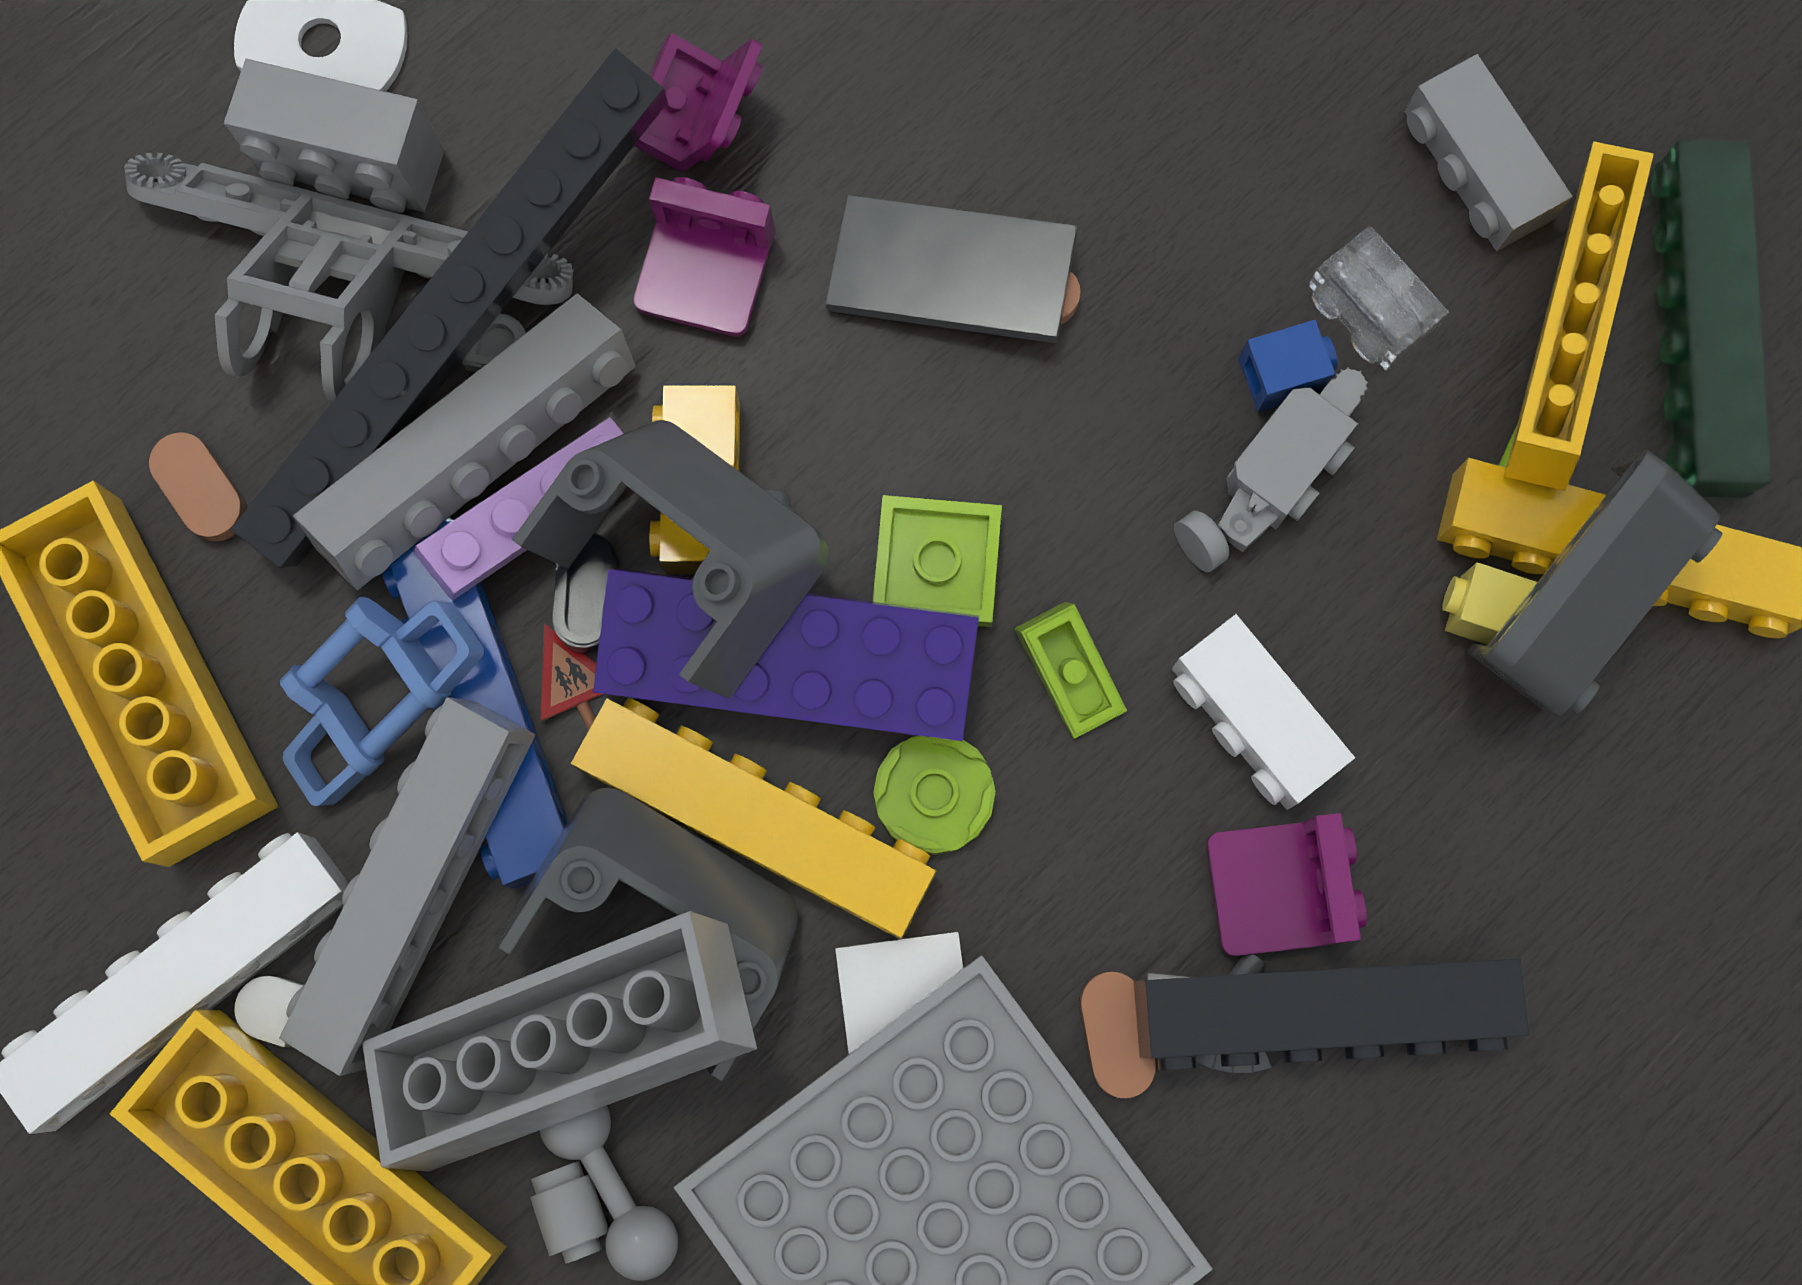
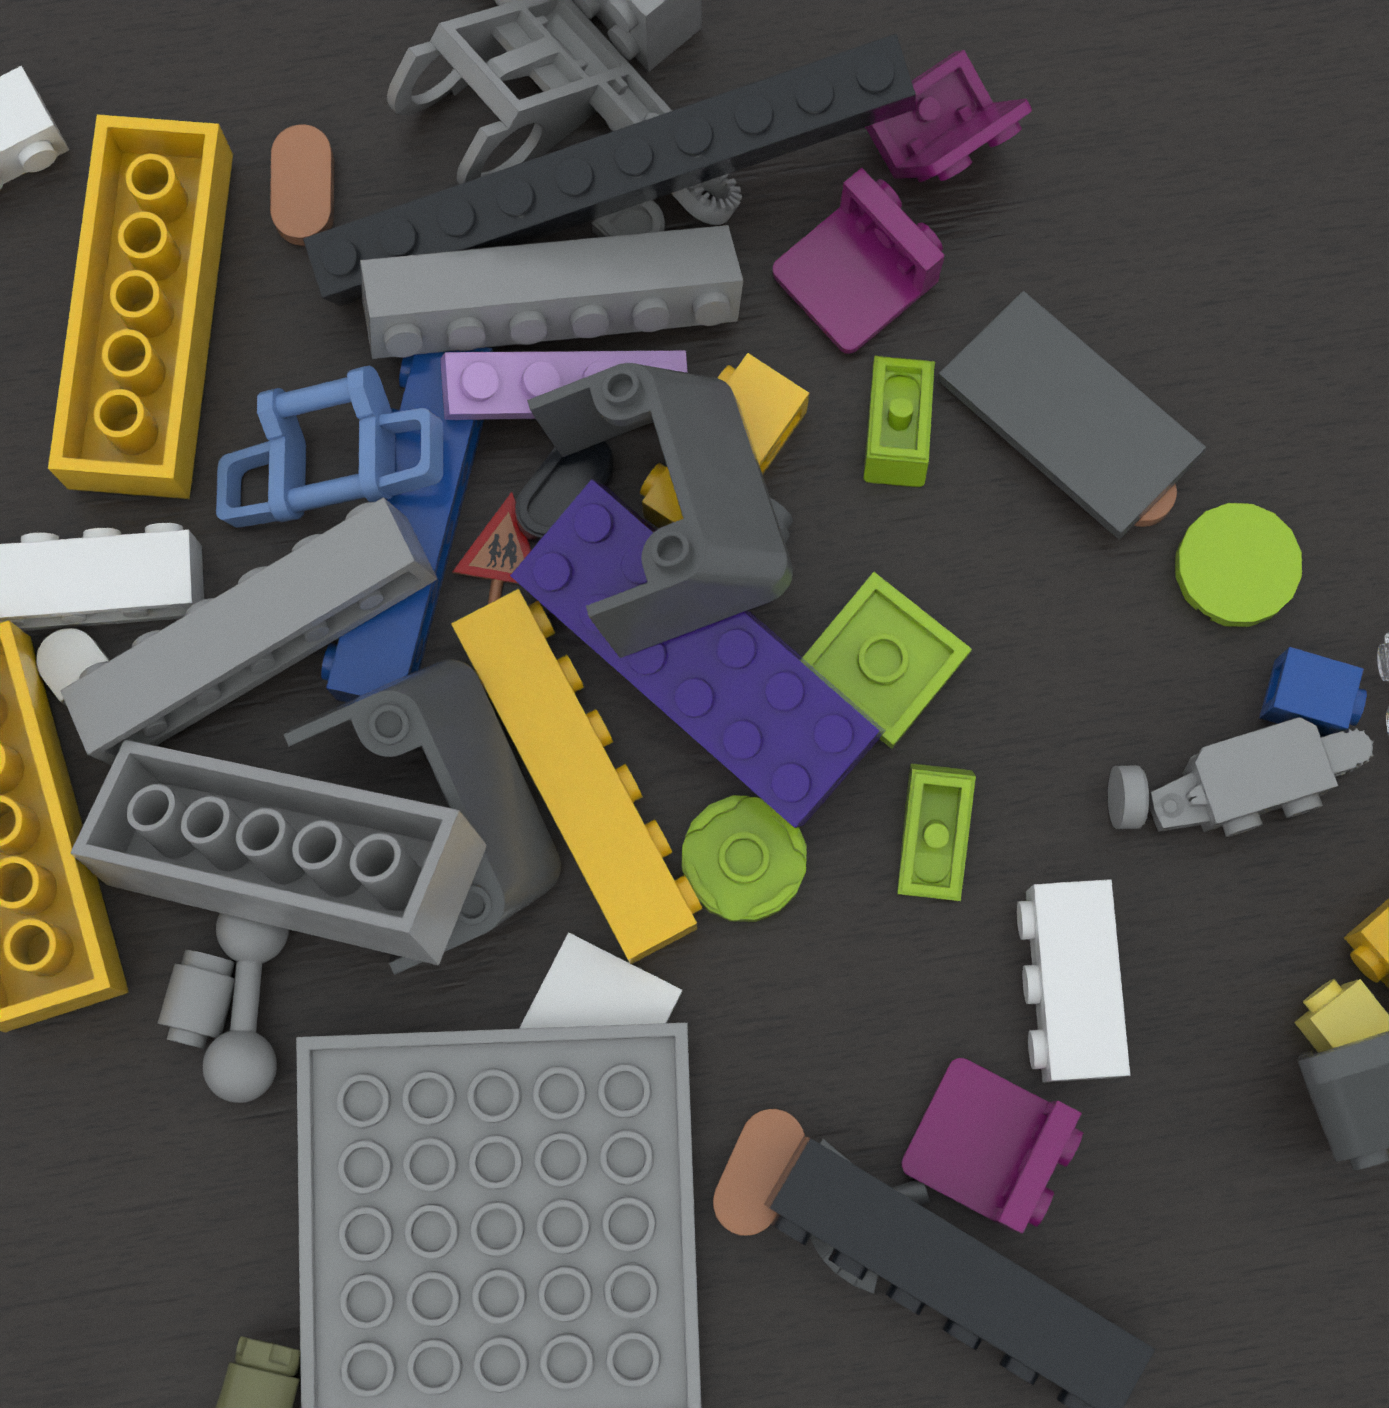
camera: 35 degrees right, 0 degrees up
none -> lime slope [863,356,935,487]
none -> lime tile [1175,503,1302,627]

